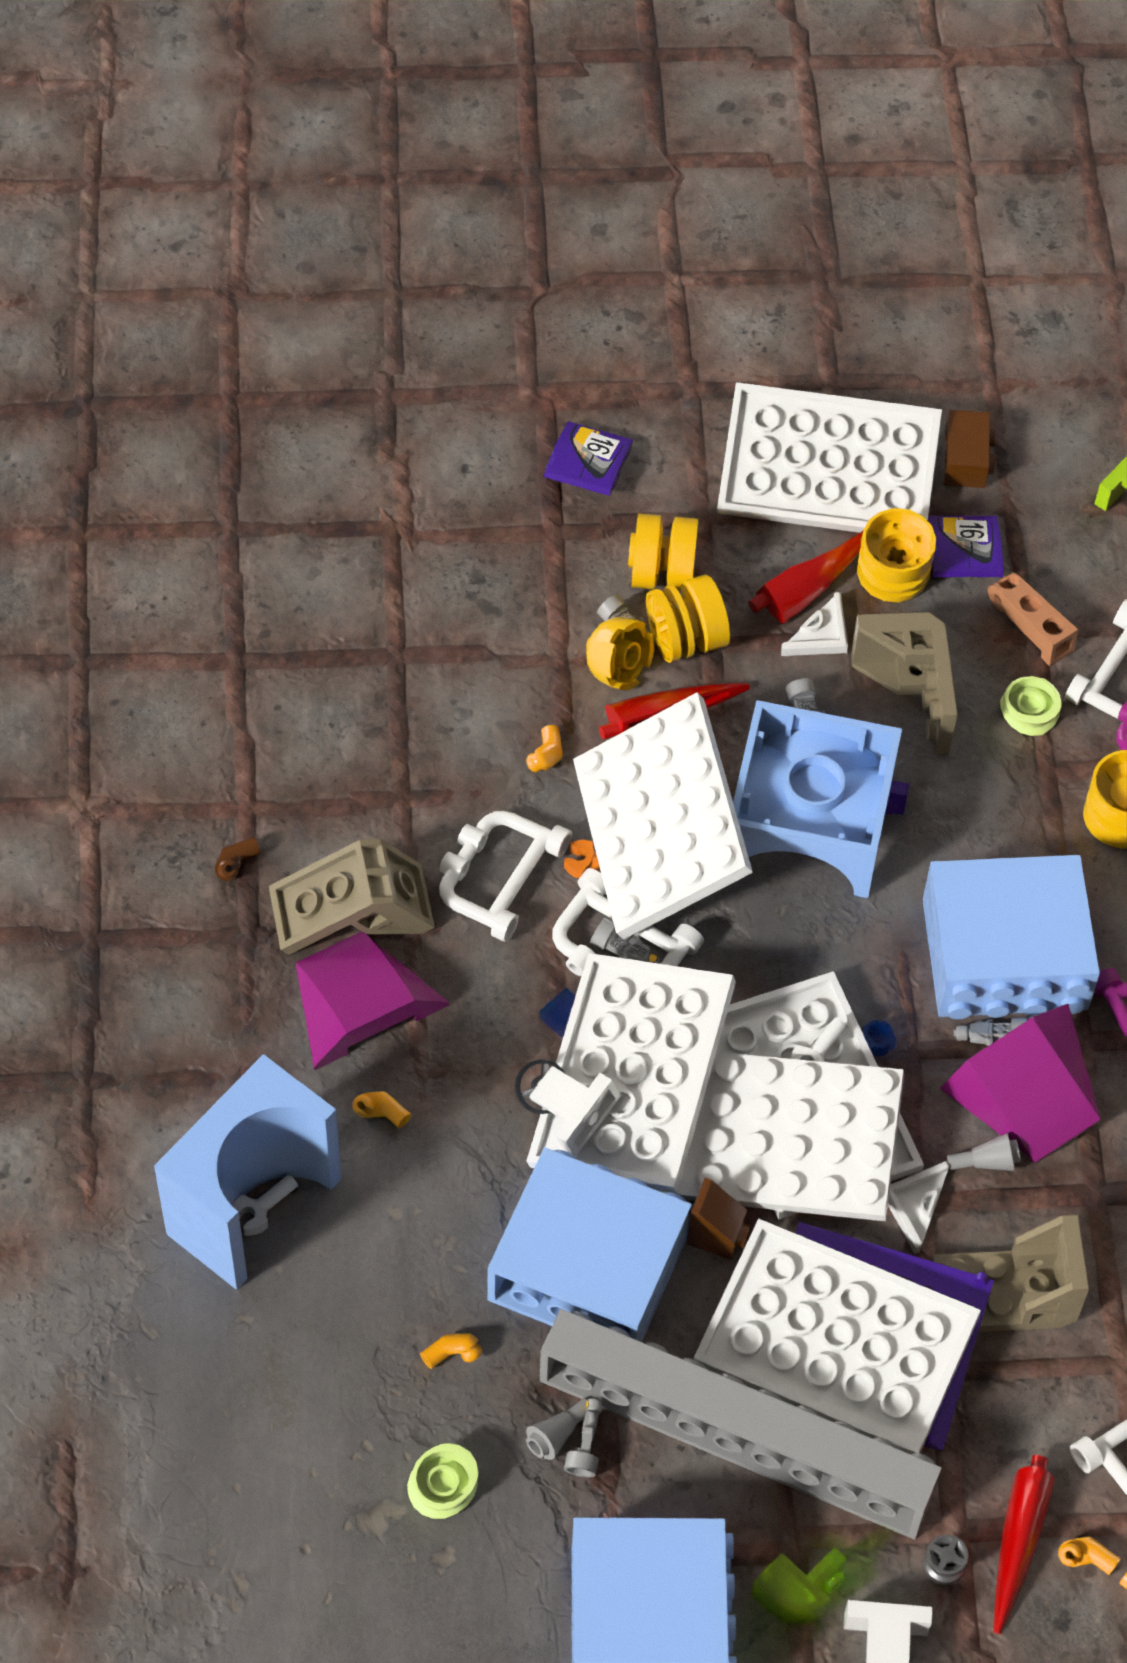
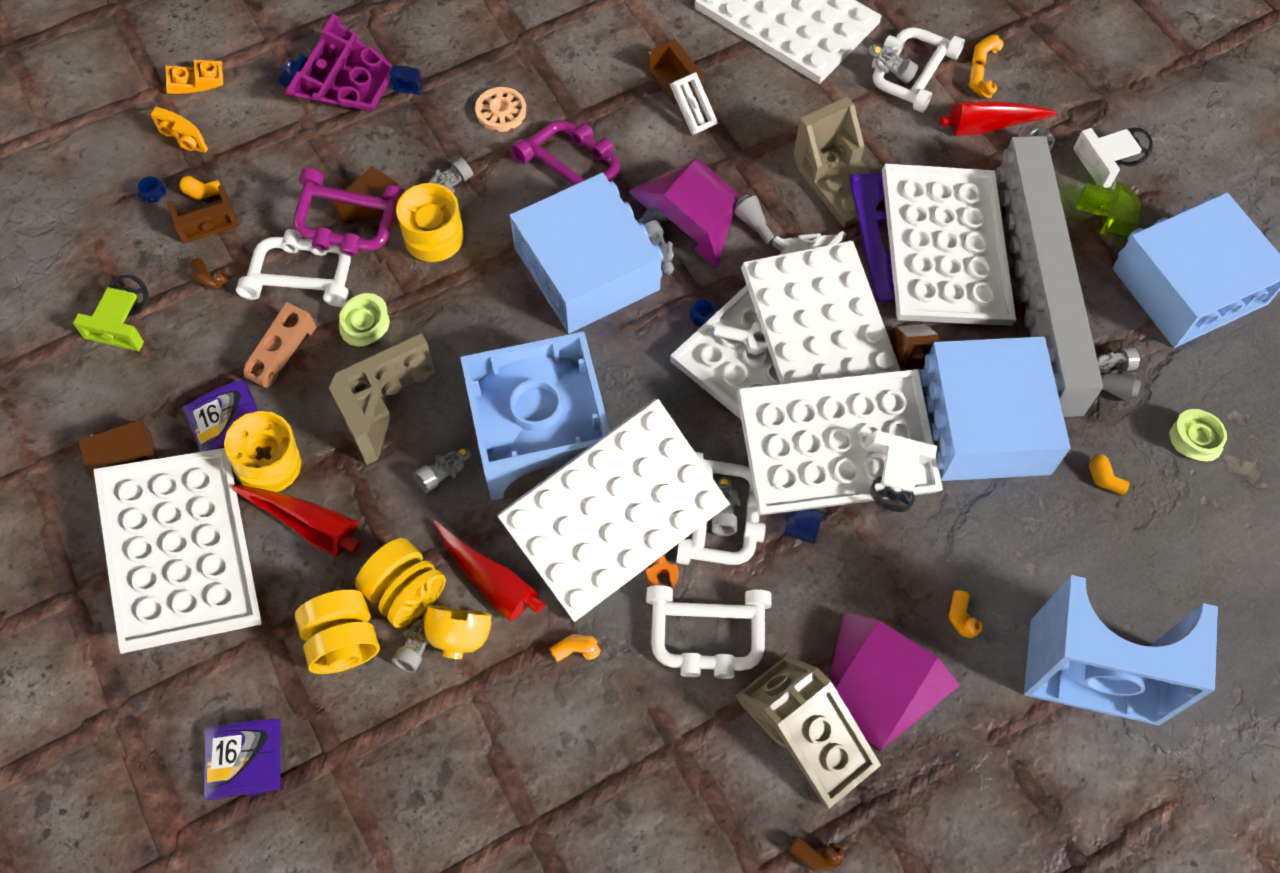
camera: 115 degrees left, 5 degrees up
white tile [781,592,848,656] -> none

